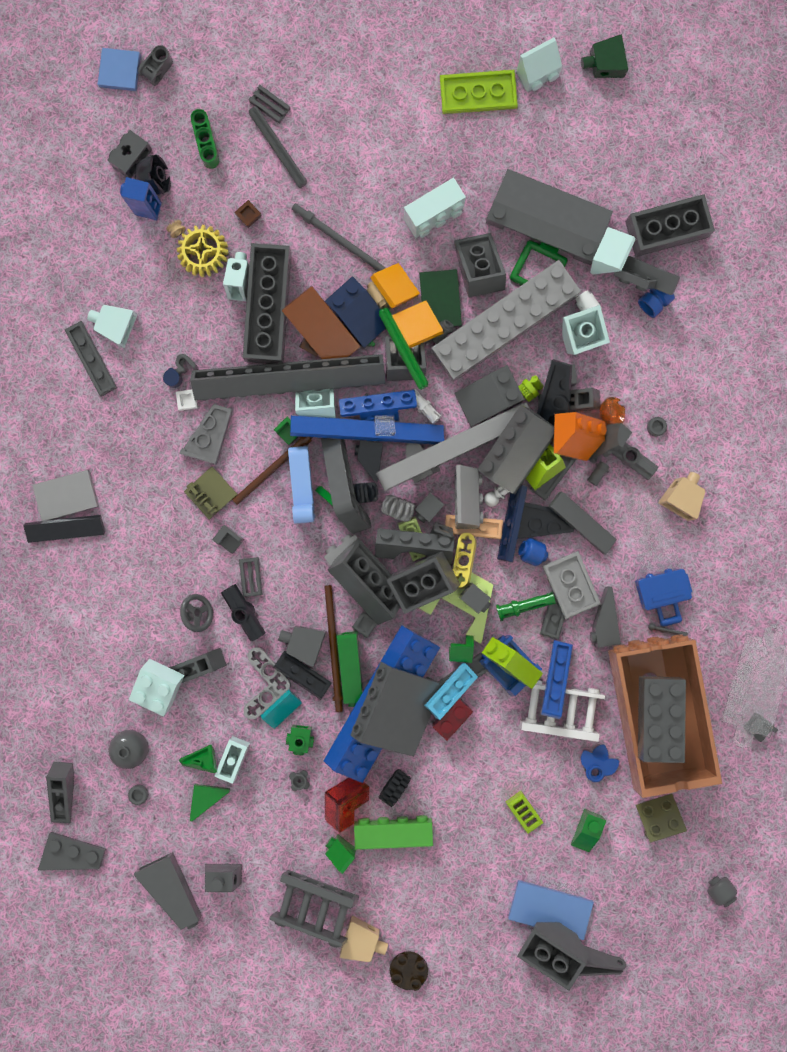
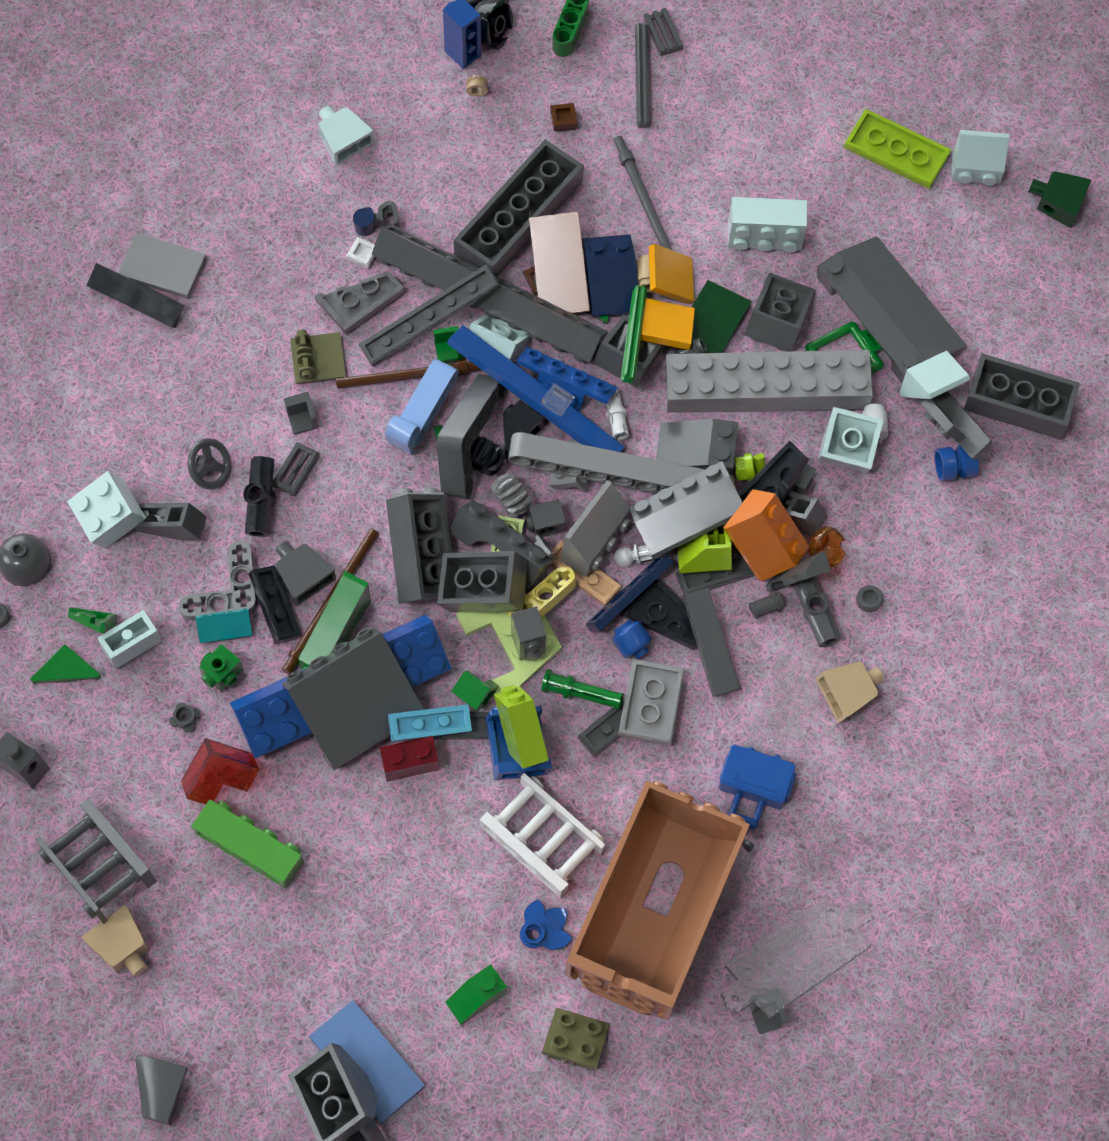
camera: 30 degrees right, 20 degrees down
dark grey tile [64,321,118,397] -> none
light yellow gear [177,224,229,277] -> none
light aqua torso [223,252,249,302] -> none
green slope [325,834,356,874] -> none
dark grey tile [352,612,377,638] -> none
black tyre [379,769,411,807] -> none
dark brown dish [389,951,428,991] -> none
lime slope [505,791,544,834] -> none
blue tile [541,640,573,719] -> none
dark grey slope [590,586,621,648] -> none
dark grey brick [638,676,686,763] -> none
none -> dark grey slope [135,1055,188,1126]
none -> dark grey tile [359,264,500,366]

